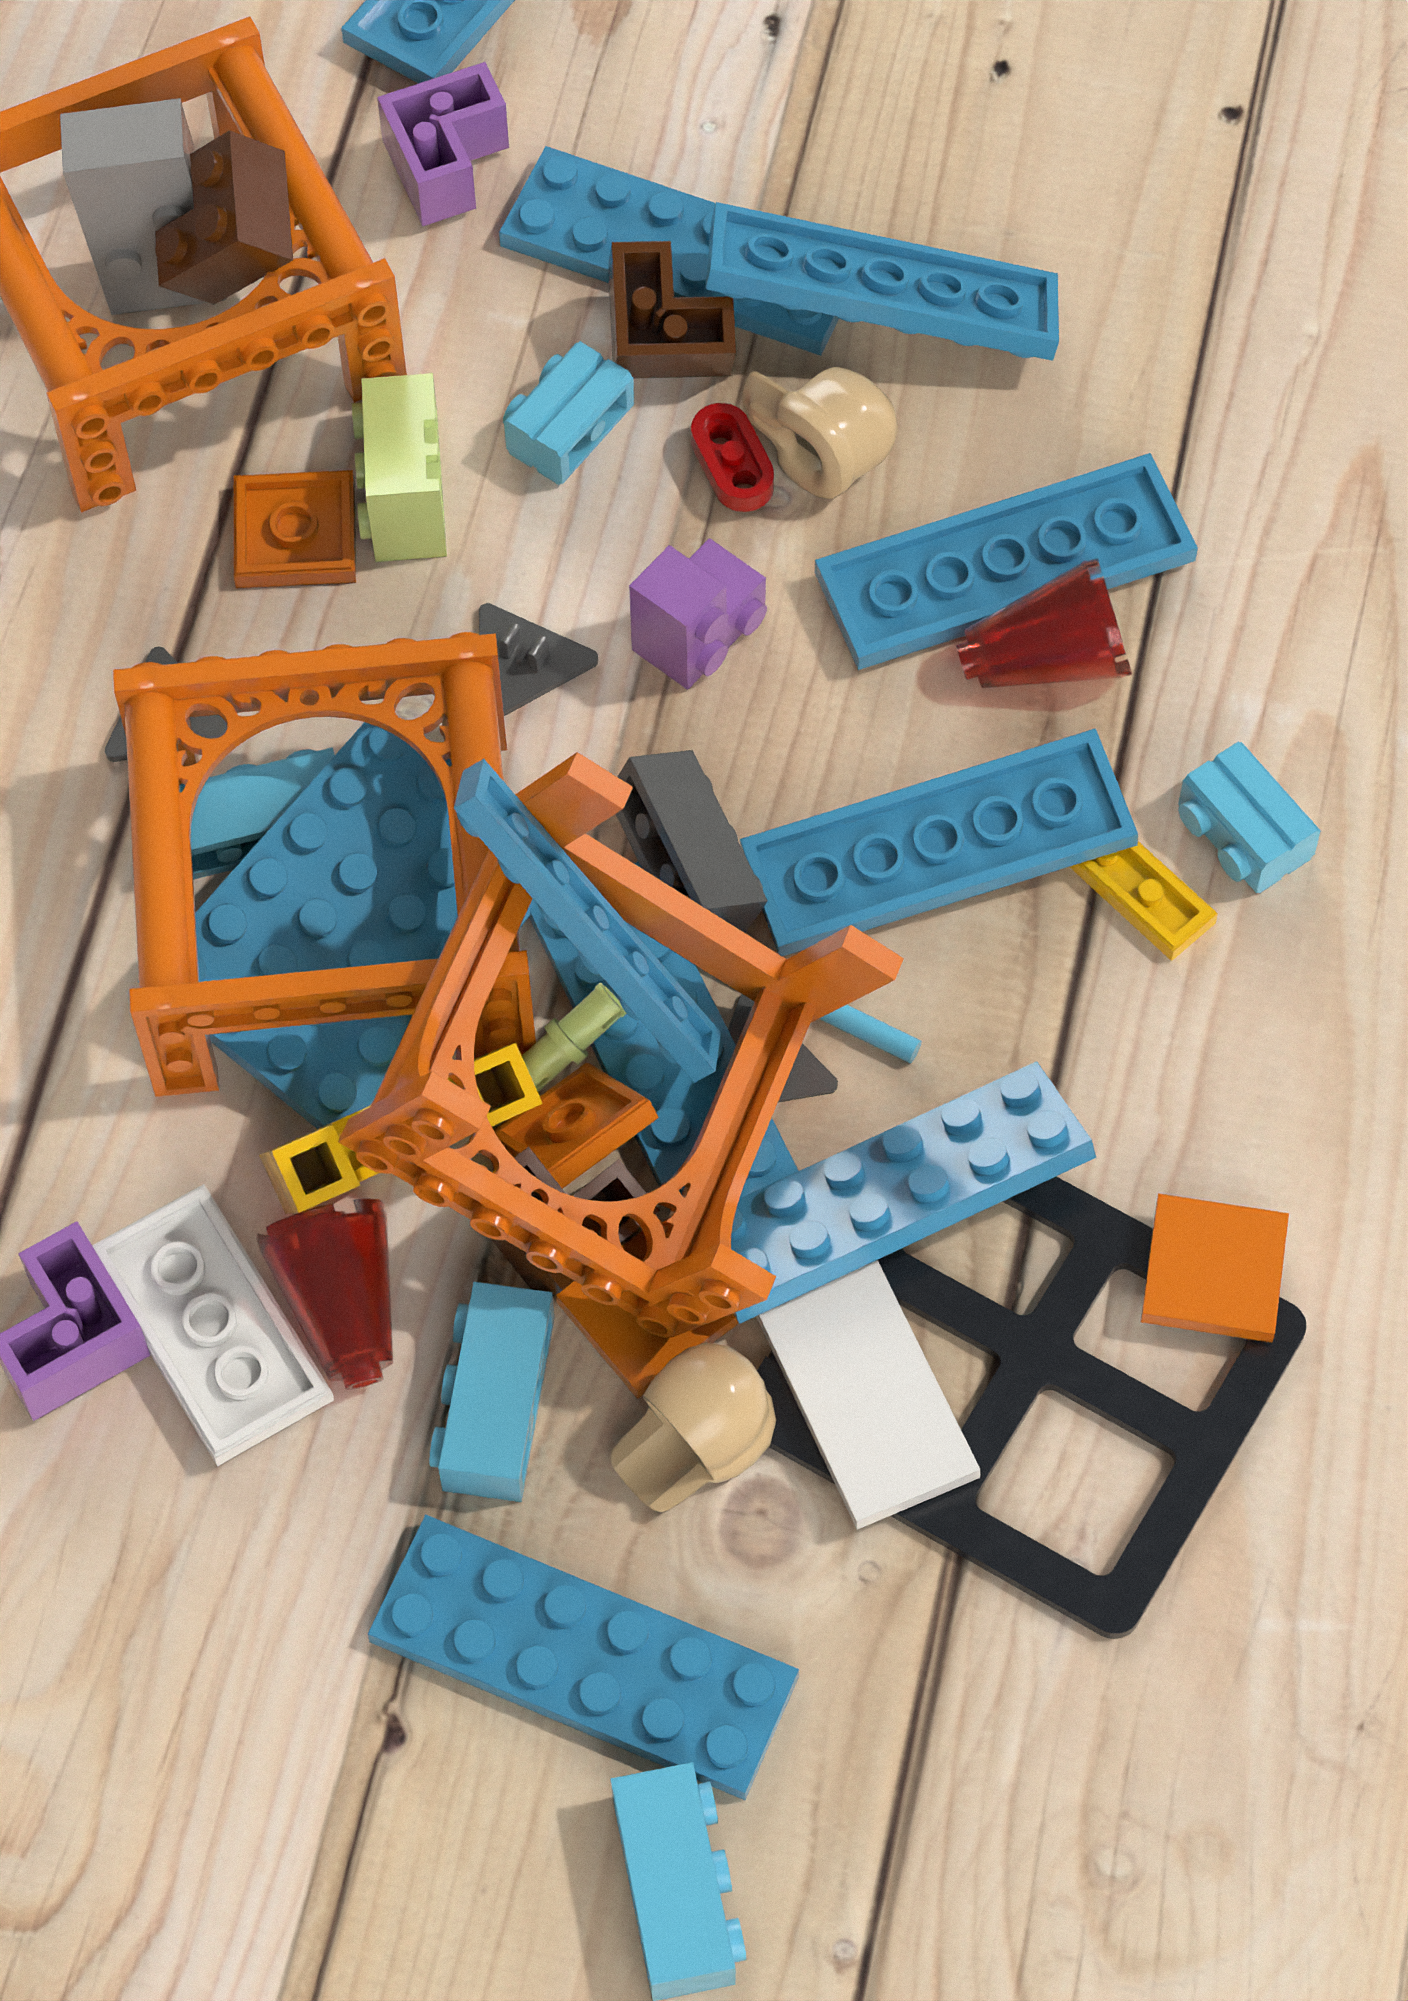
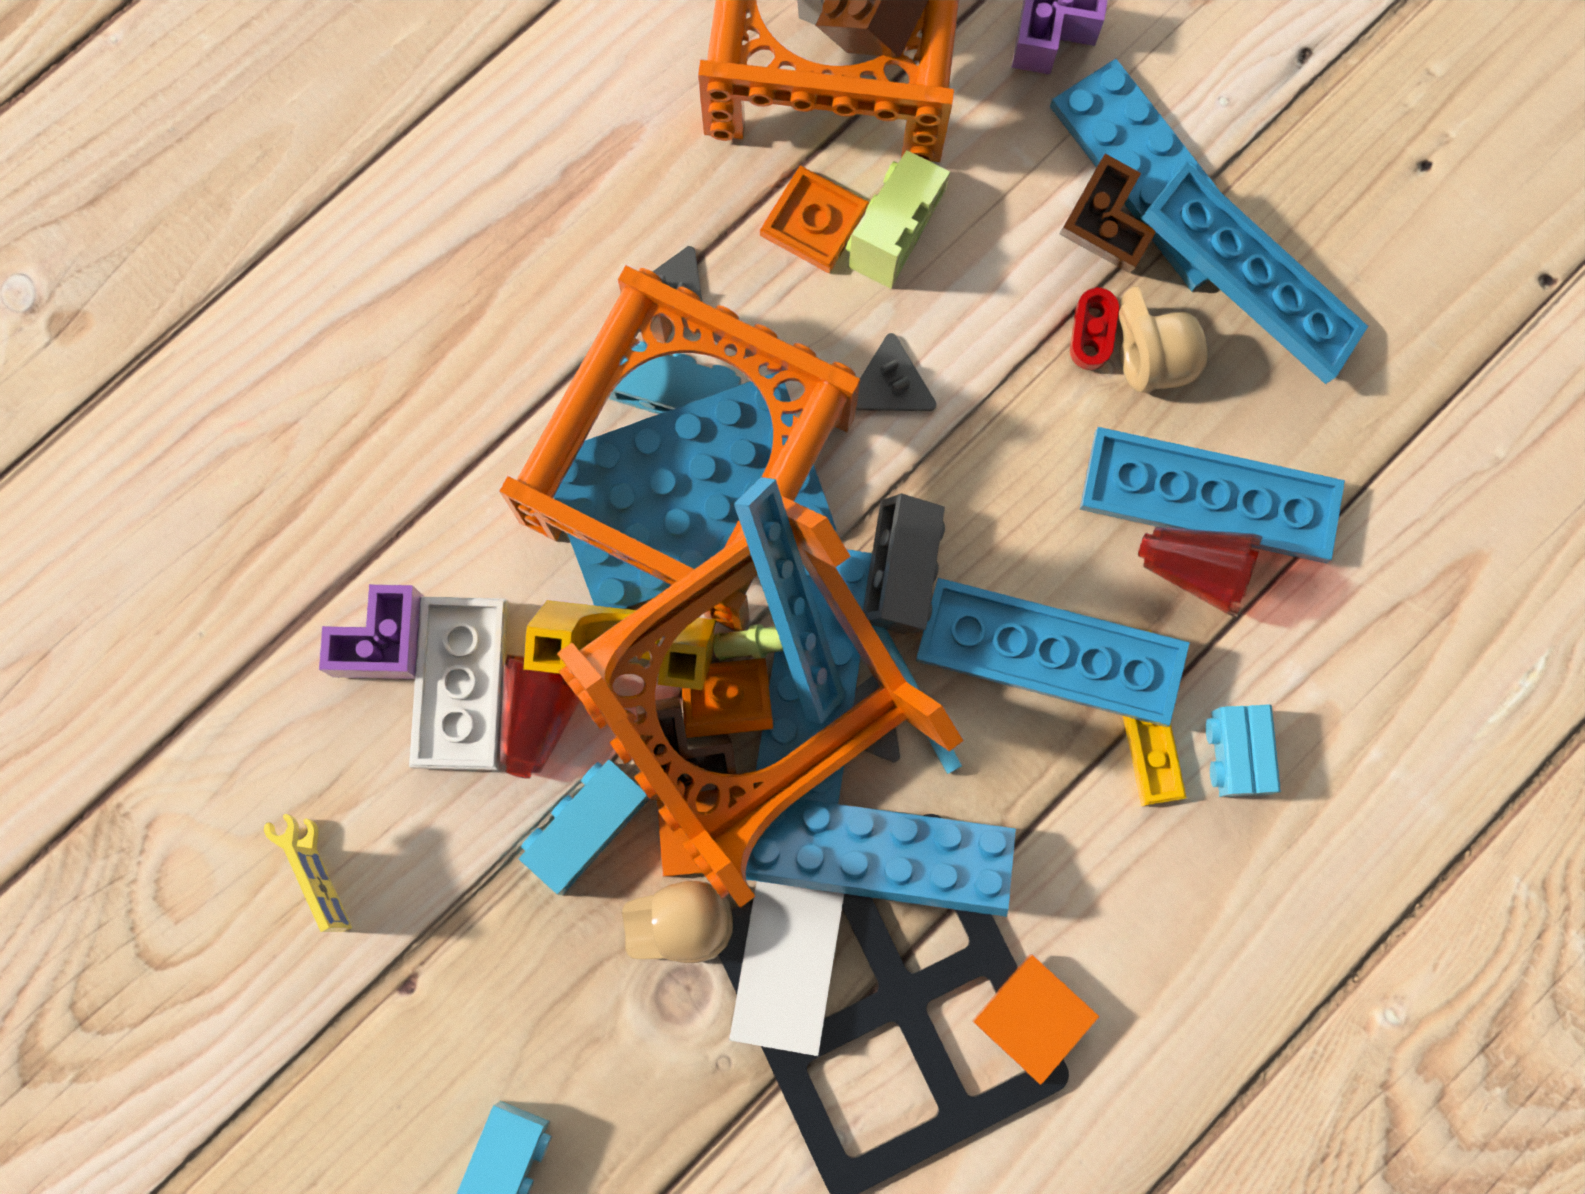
camera: 30 degrees right, 15 degrees up
dark azure plate [368,1514,799,1800] -> none
medium azure brick [503,341,634,485] -> none
medium lavender brick [629,538,767,690] -> none
none -> light yellow flag [264,814,352,932]

